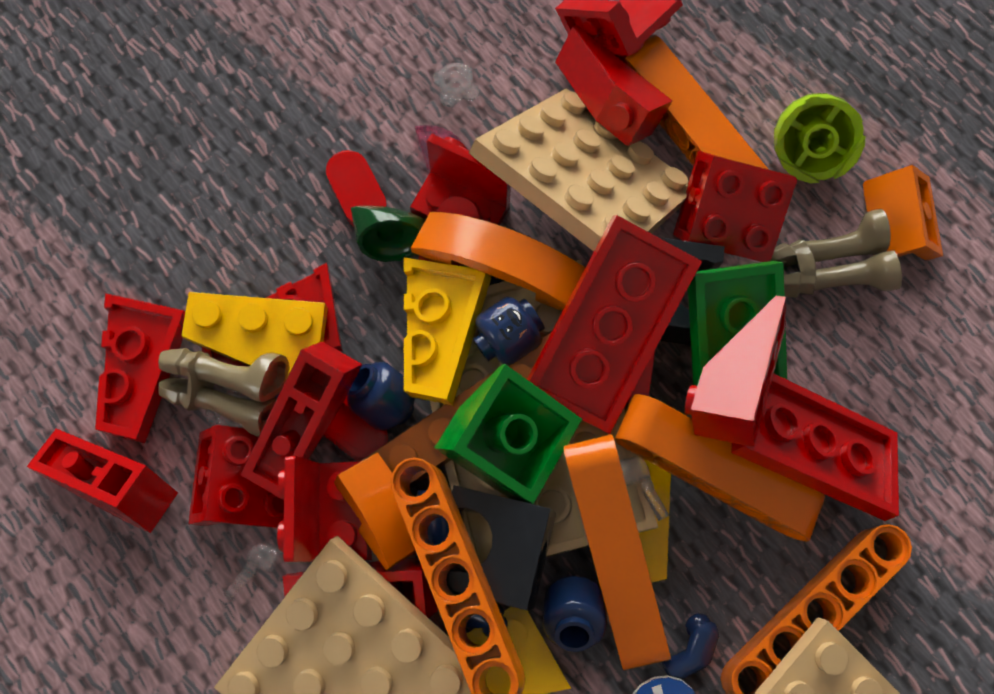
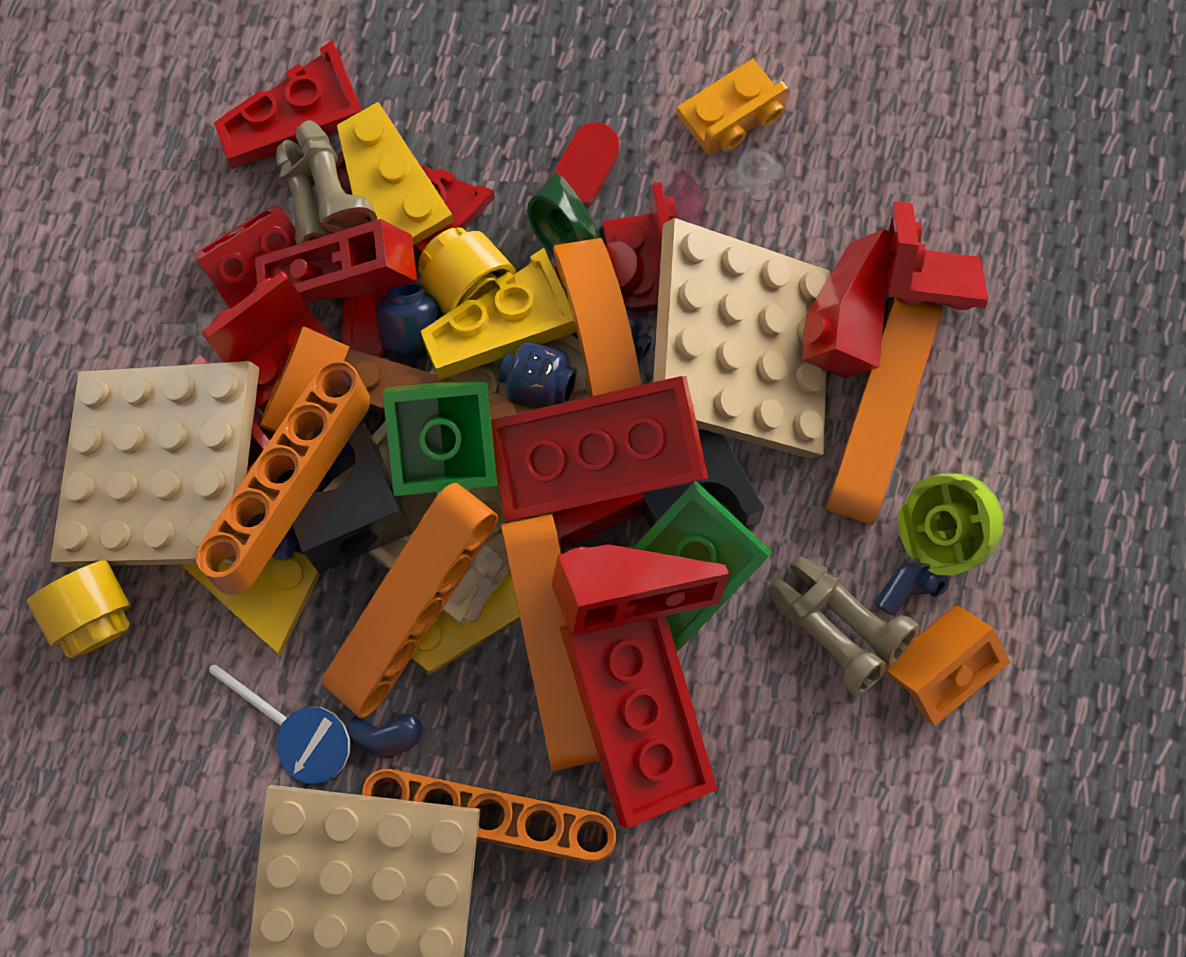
camera: 55 degrees right, 0 degrees up
red slope [27,428,178,533] -> none
dark blue head [542,576,607,652] -> none
red bracket [673,150,797,262] -> none
none -> yellow piece [418,228,516,315]
none -> light orange bracket [676,58,788,156]
none -> dark blue arm [874,563,949,617]

